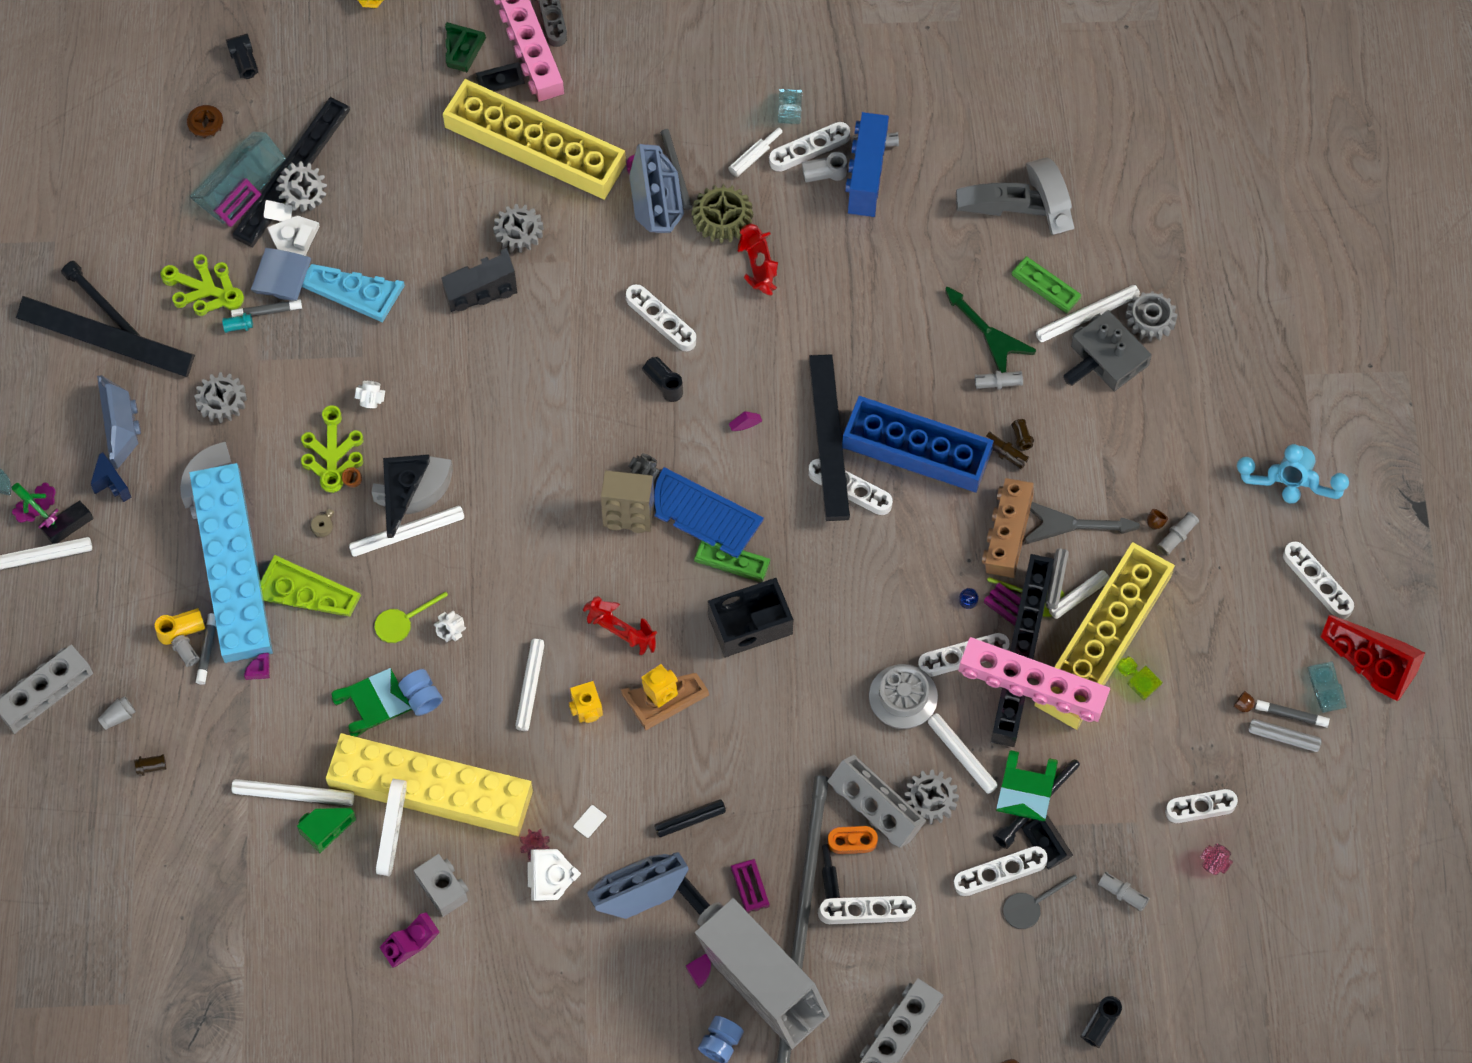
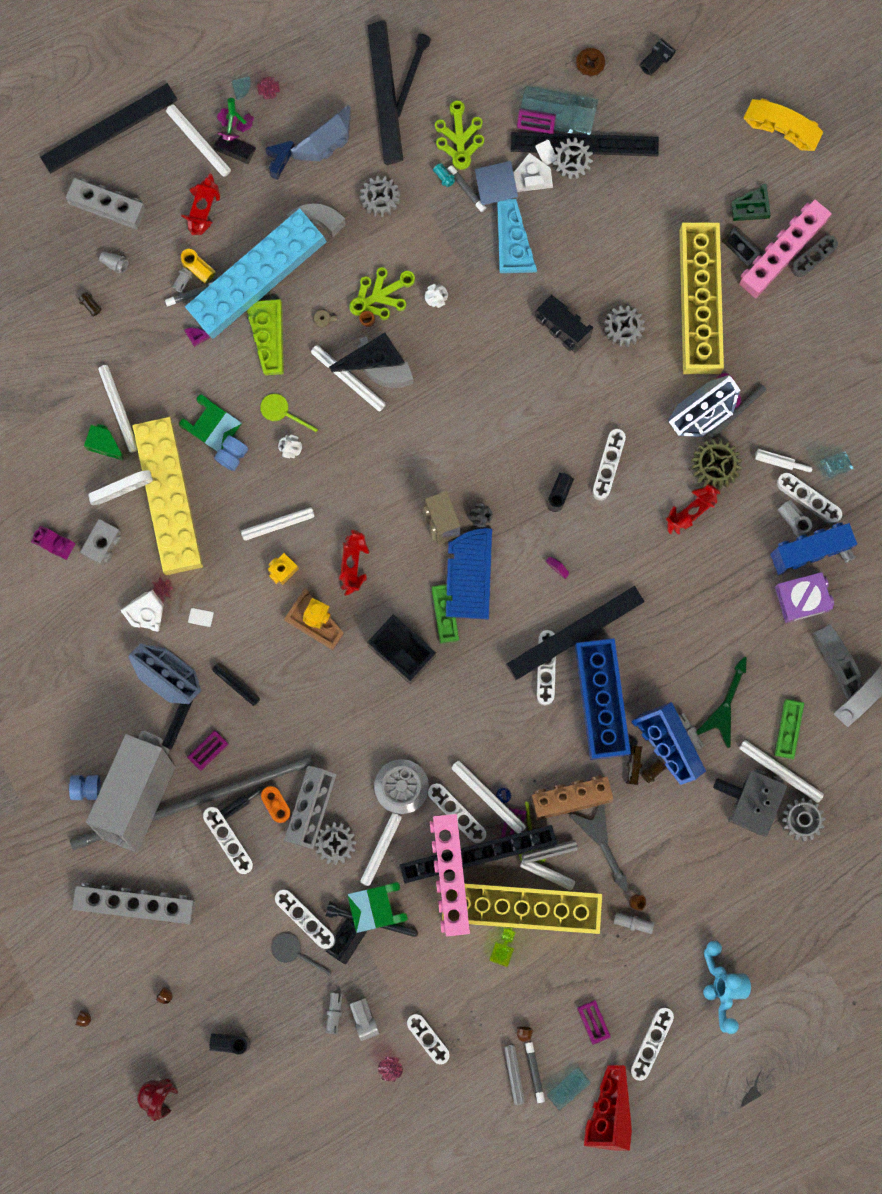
camera: 60 degrees right, 15 degrees up
none -> red piece [181,173,220,236]
none -> clear pink gear [257,77,280,99]
none -> light grey piece [350,998,380,1041]
none -> white axle [452,761,526,834]
none -> magenta tile [577,1000,611,1045]
none -> blue wedge [631,702,706,785]
none -> medium lavender brick [775,572,834,623]

